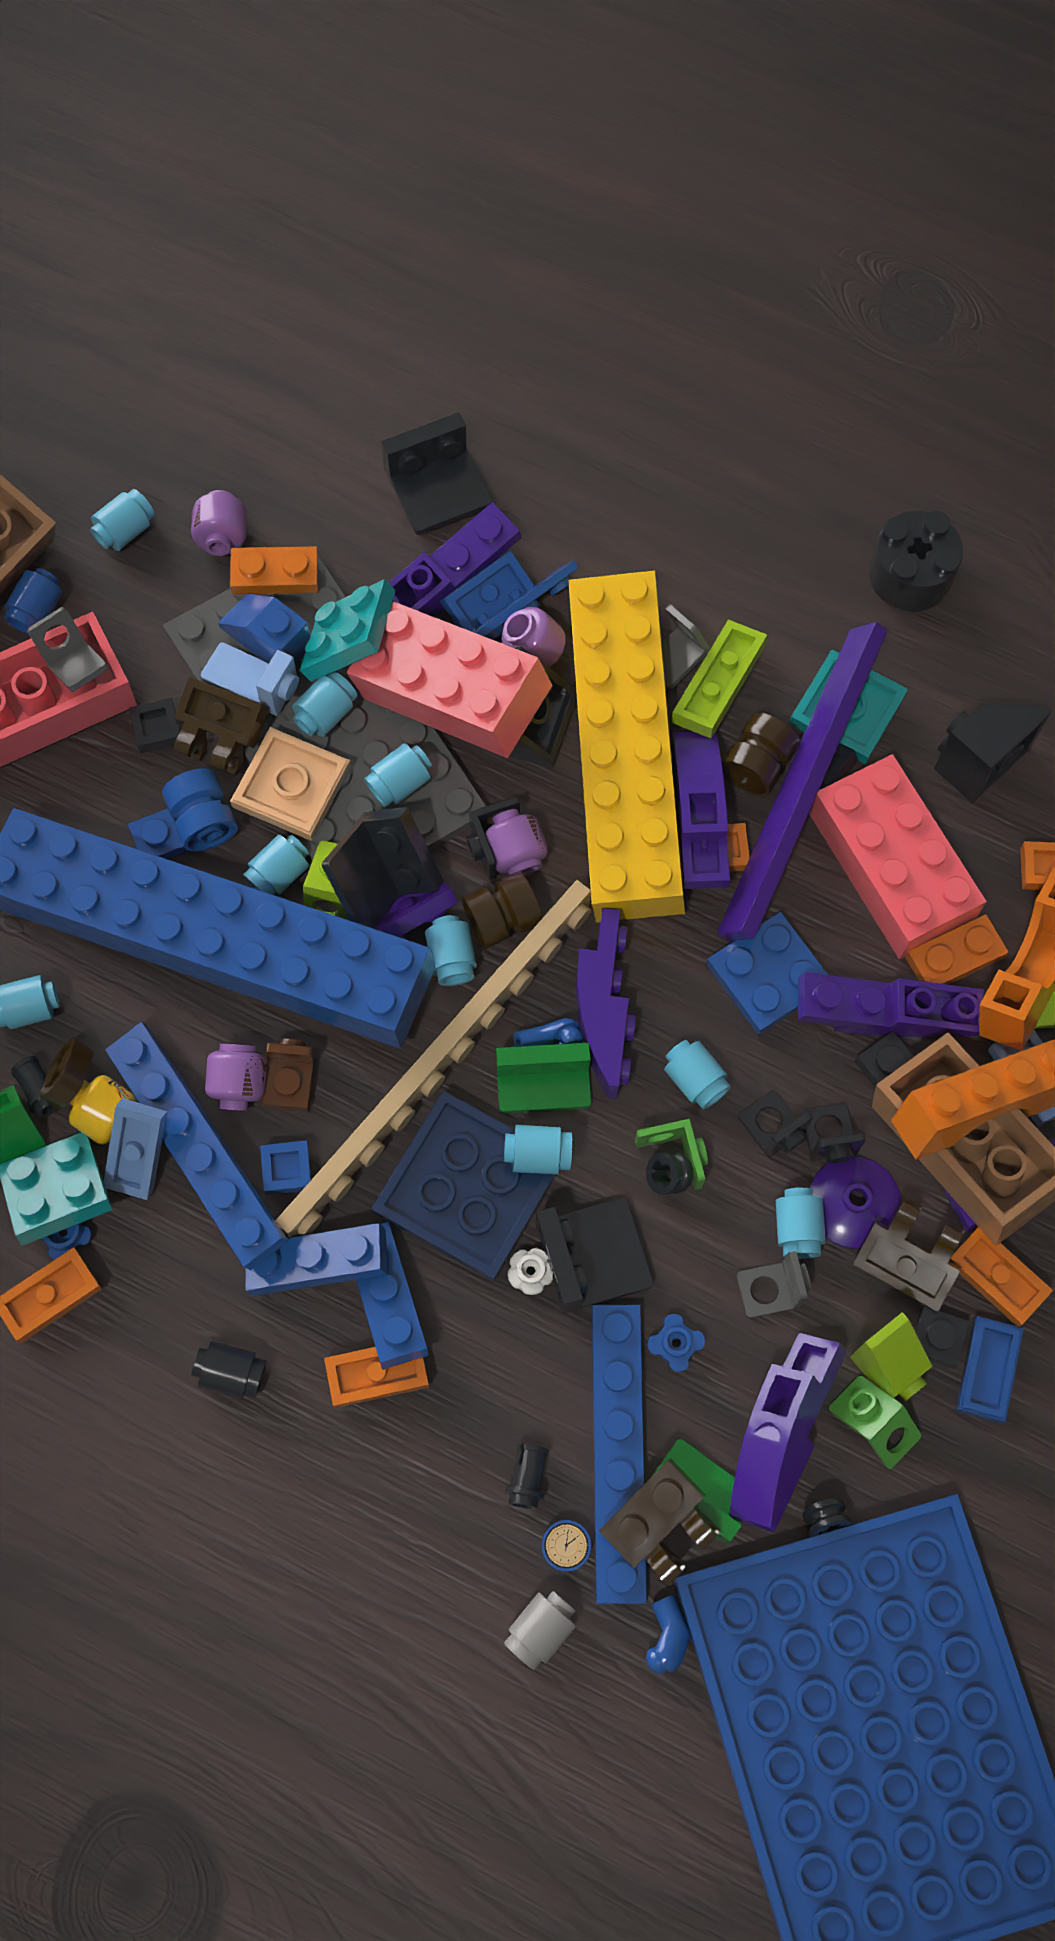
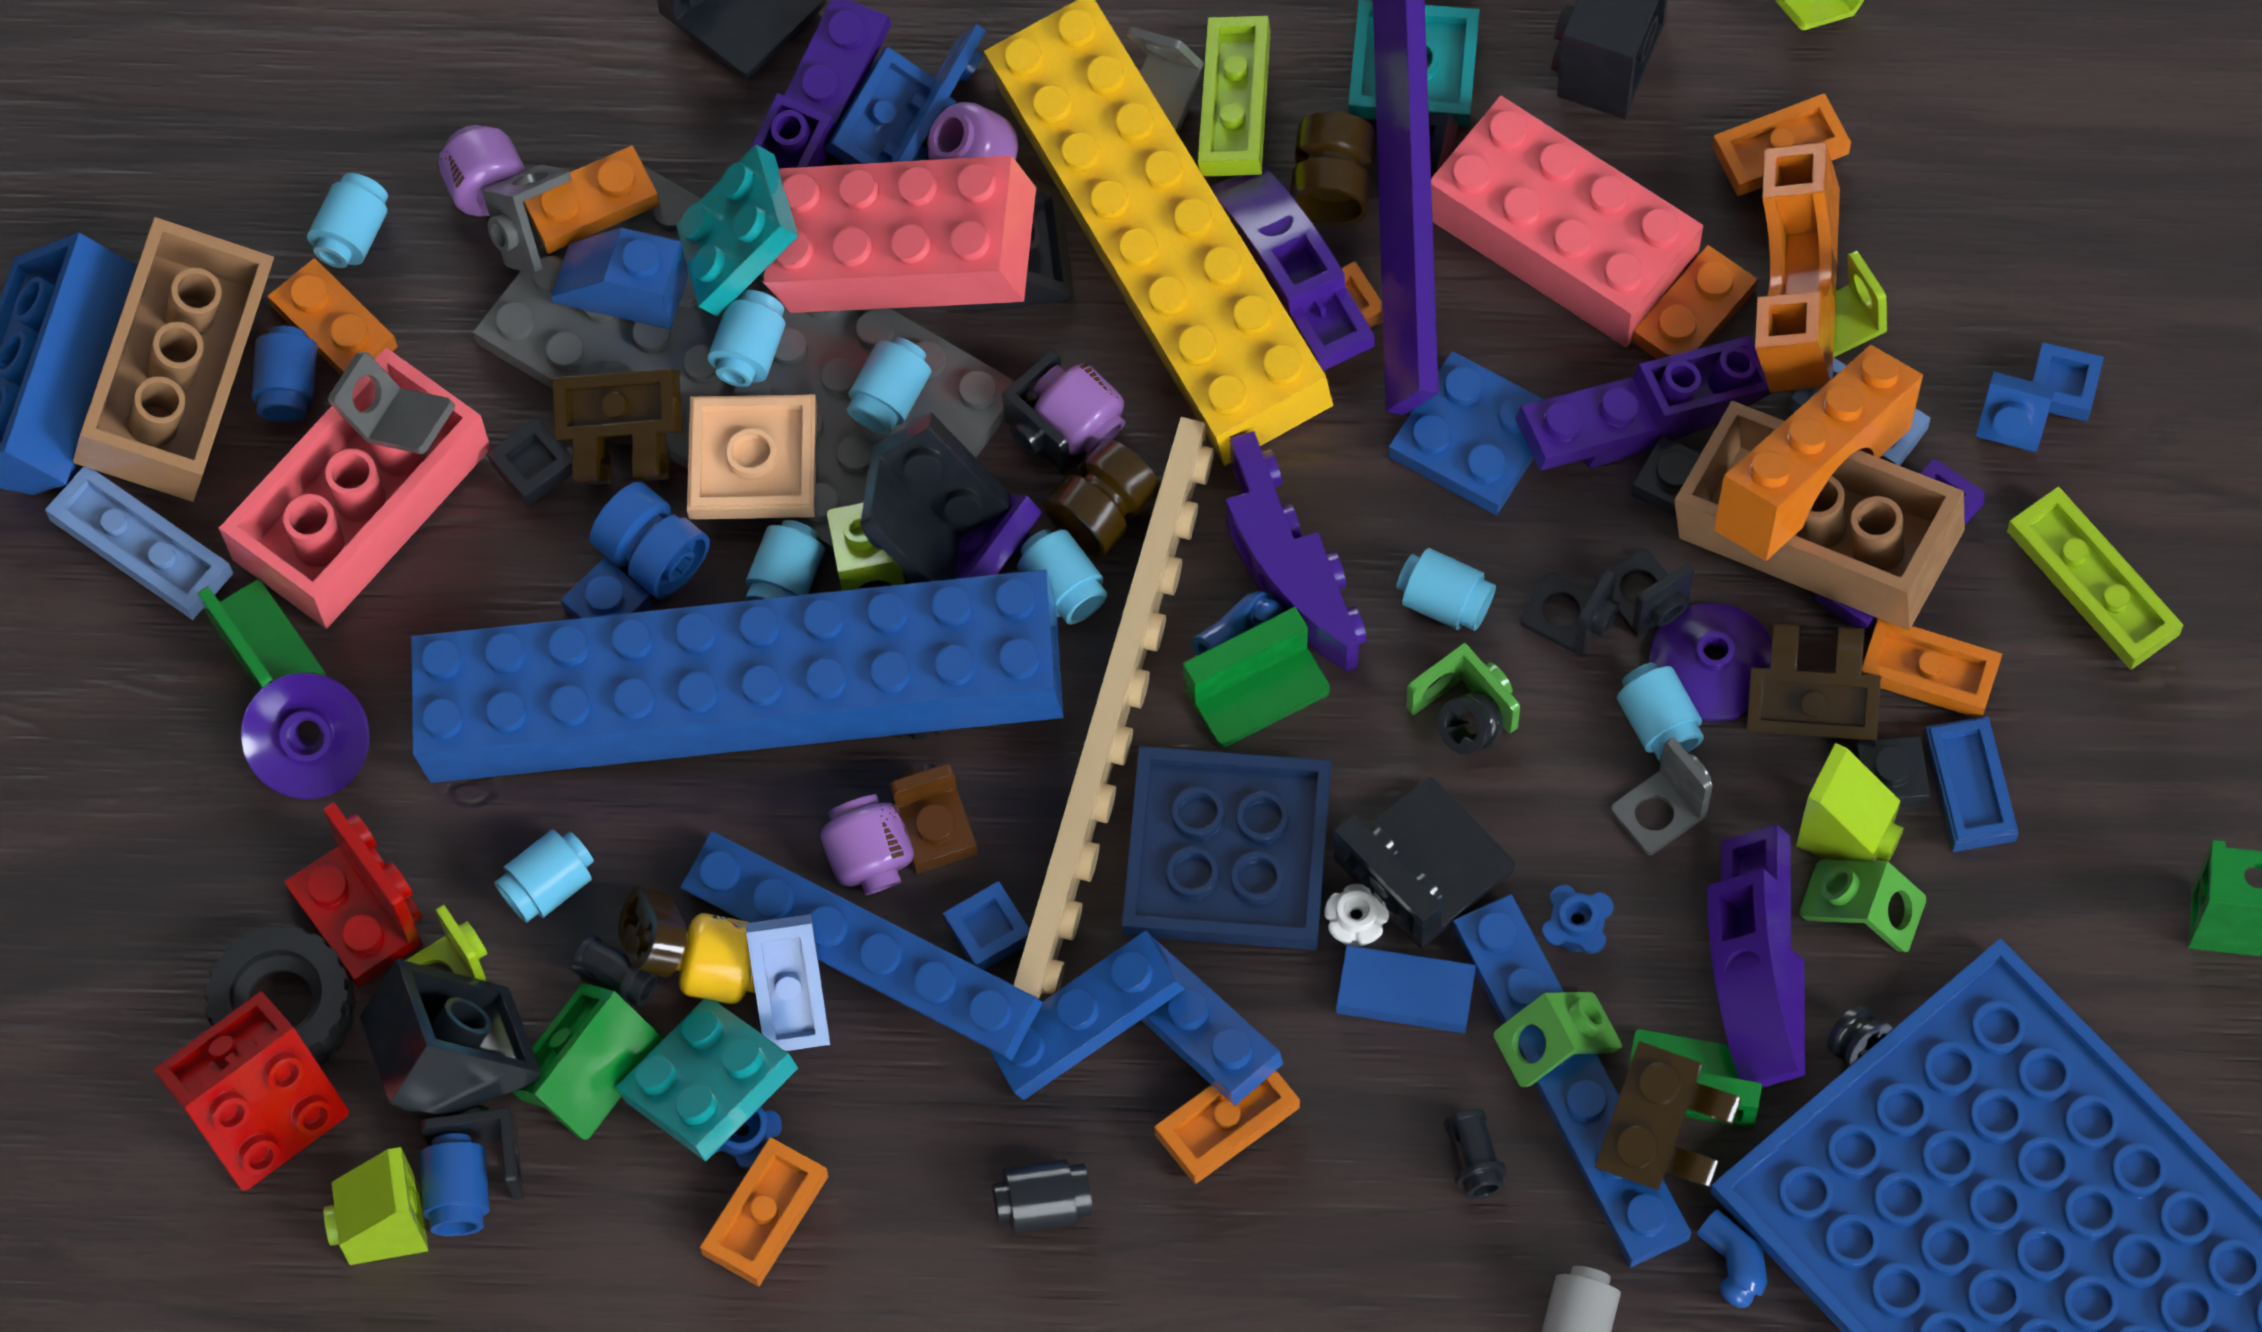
camera: 20 degrees left, 5 degrees down
light blue bracket [201,642,299,716] -> none
medium azure brick [504,1125,572,1175] -> none
tile [541,1520,591,1572] -> none
none -> orange plate [268,258,398,376]
none -> dark grey bracket [482,165,572,273]
none -> blue tile [1336,945,1476,1034]
none -> bright green bracket [1494,992,1622,1087]

